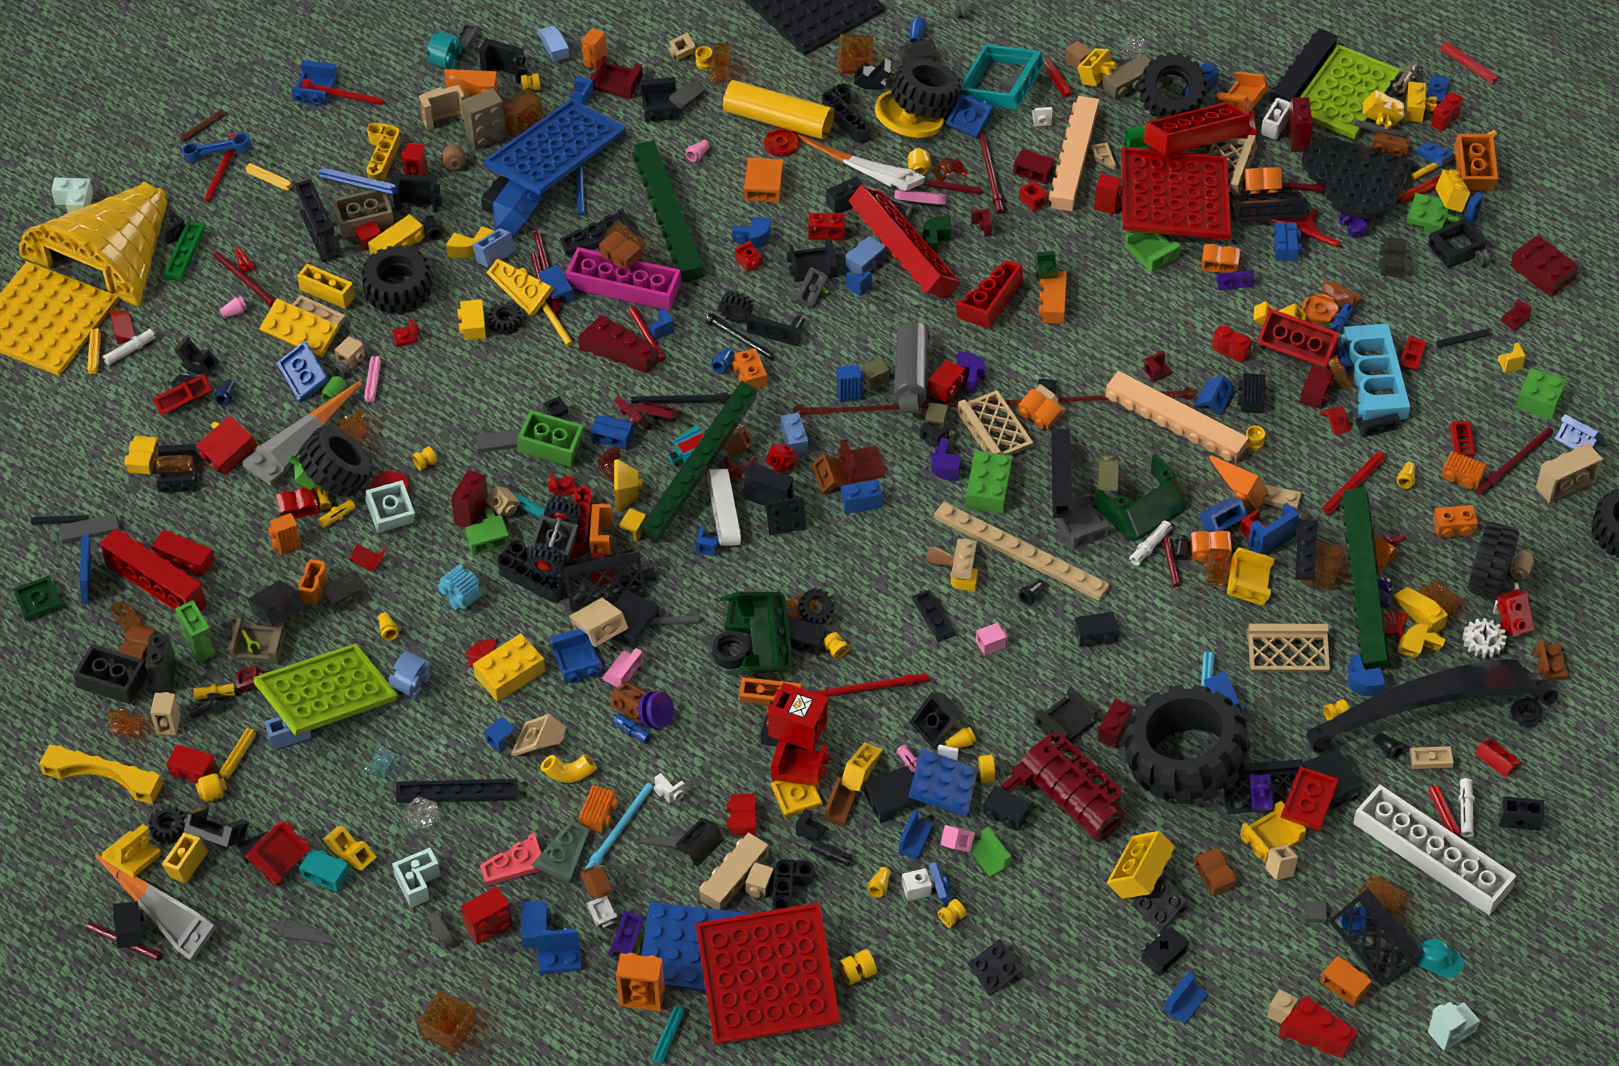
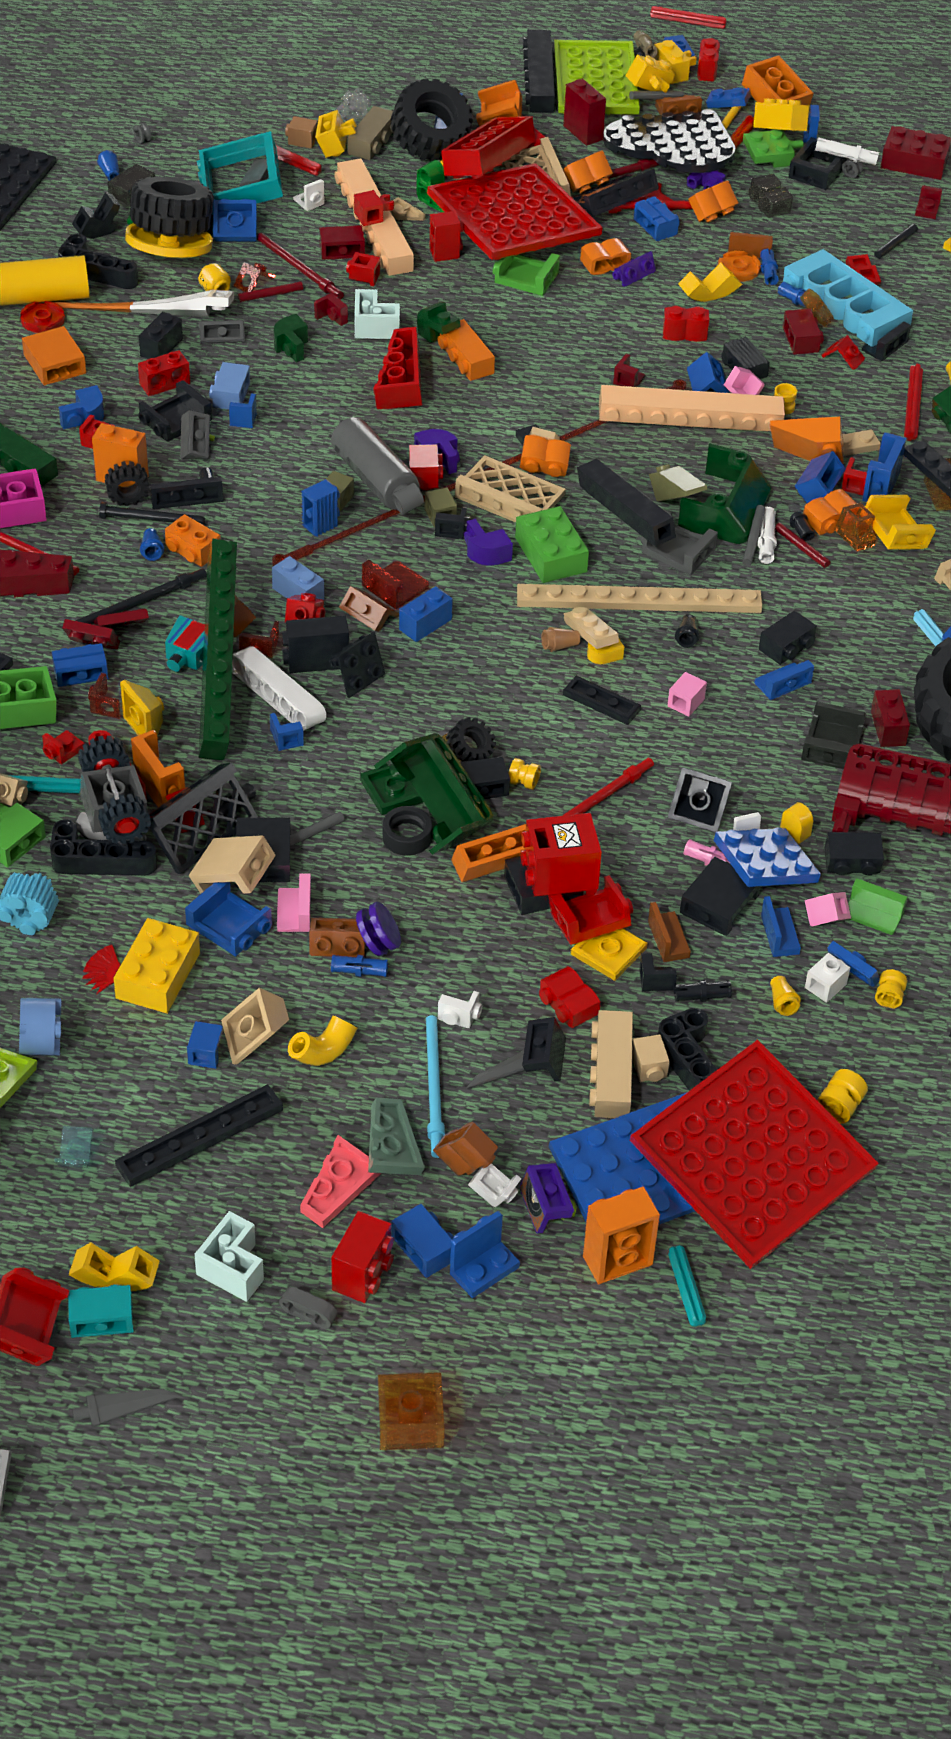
camera: 35 degrees left, 5 degrees down
clear brick [405,797,440,829] -> none
orange brick [578,785,618,833] -> none
yellow panel [620,508,647,542] -> none
blue panel [647,308,674,340] -> none
clear orange brick [837,34,874,74] -> none
yellow slope [841,742,883,791] -> none
red brick [849,185,961,298] -> none
bright pink beam [894,189,946,204] -> none
yellow cone [945,727,976,749] -> none
red brick [1256,308,1341,369] -> none
white brick [1261,98,1291,140] -> none
none -> orange brick [92,423,149,487]
none -> red brick [354,190,394,226]
none -> light aqua brick [355,289,400,339]
none -> orange brick [688,180,739,223]
none -> bright pink panel [724,366,765,395]
none -> dark grey bar [742,505,766,565]
none -> blue panel [754,660,814,700]
none -> white pin [815,137,879,166]

